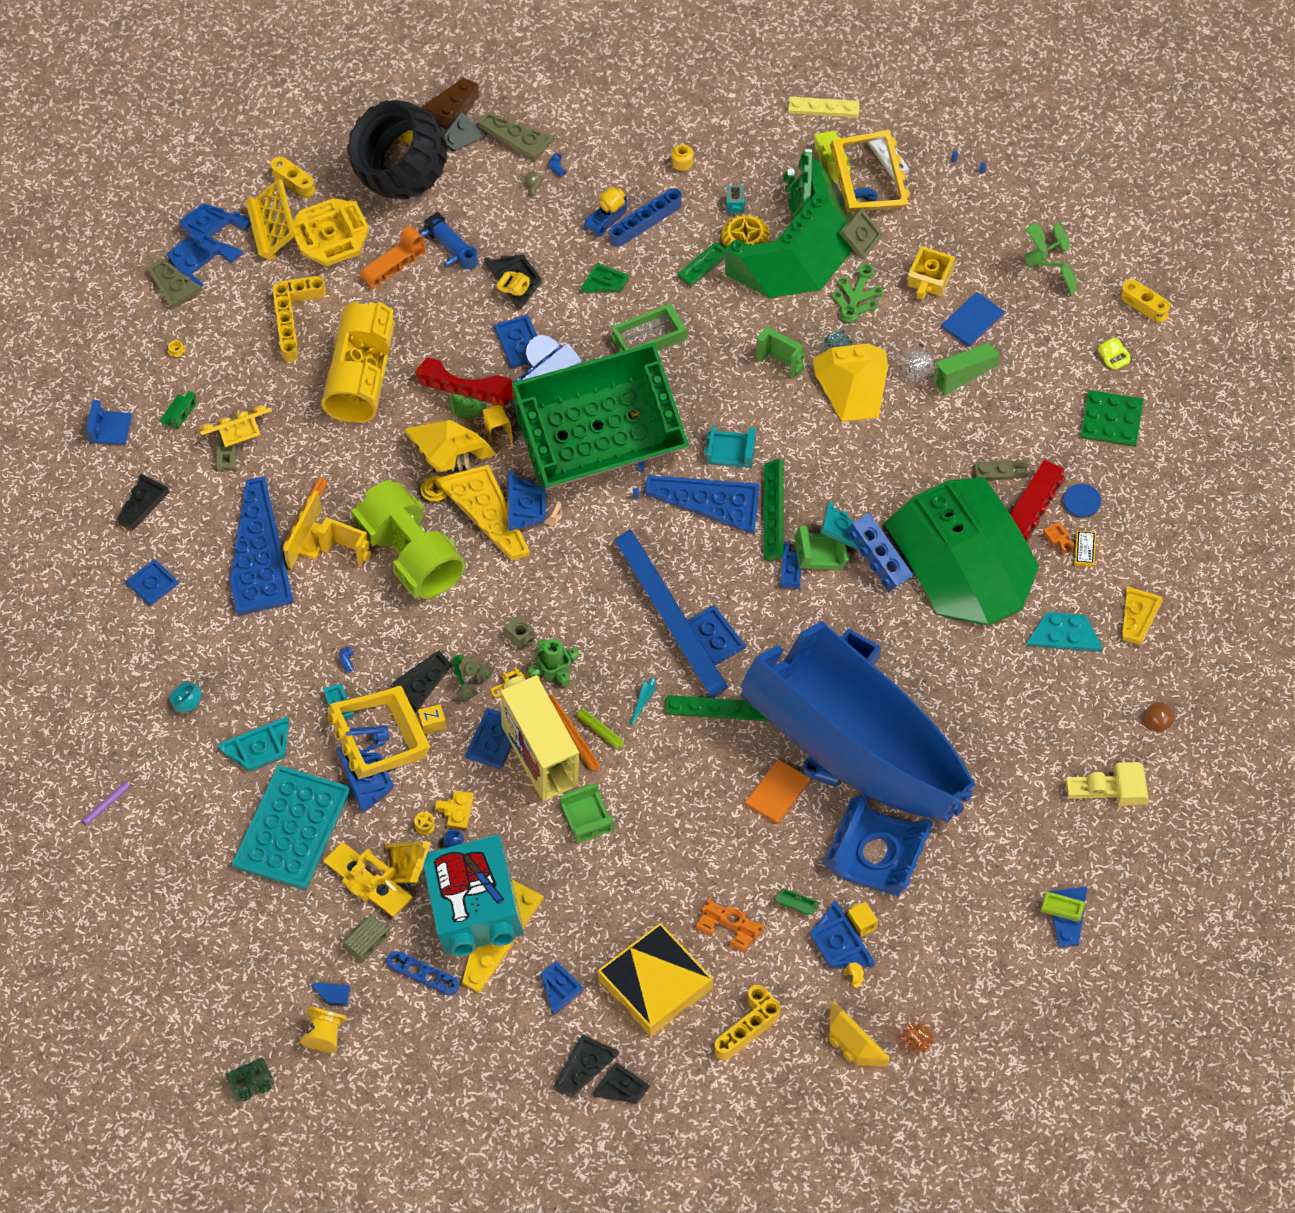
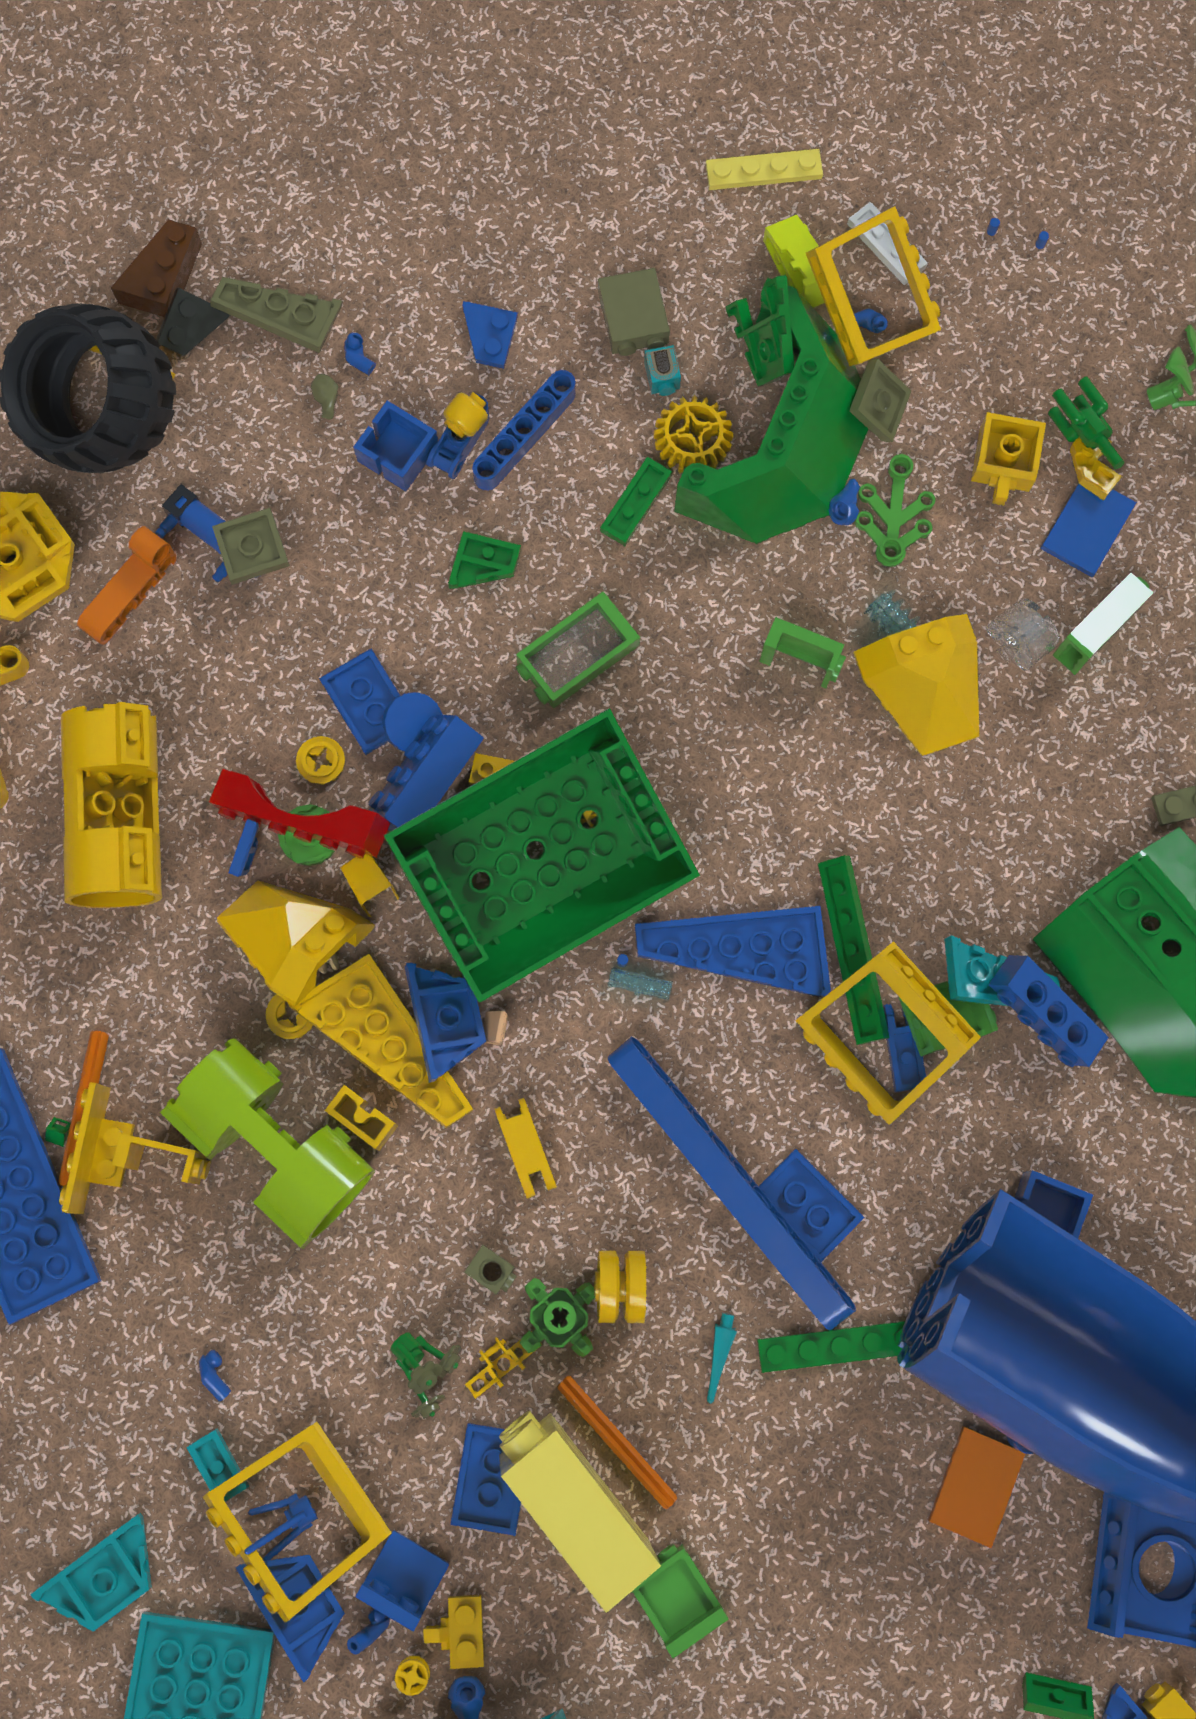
camera: 15 degrees left, 20 degrees up
pearl dark grey wing [393,650,451,712] -> none
yellow brick [417,704,446,734] -> none
pearl dark grey wing [484,254,542,310] -> none
yellow piece [496,272,530,296] -> none
lime axle [576,708,624,749] -> none
yellow head [671,145,694,171] -> none
teal panel [704,425,756,468] -> none
none -> green piece [45,1117,71,1147]
none -> olive plate [212,508,290,585]
none -> blue tile [228,819,259,877]
none -> yellow gear [296,736,346,785]
none -> yellow brick [324,1085,399,1151]
none -> blue arm [347,1609,390,1654]
none -> blue piece [353,400,438,492]
none -> blue bracket [355,1530,449,1632]
none -> blue wing [462,301,518,369]
none -> yellow piece [494,1098,557,1199]
none -> yellow wheel [594,1251,646,1323]
none -> olive brick [598,268,670,356]
none -> clear light blue pin [608,967,673,1001]
none -> yellow windscreen [795,941,981,1125]
none -> blue animal [829,479,860,525]
none -> green plant [1048,376,1125,470]
none -> yellow tile [1070,438,1122,501]

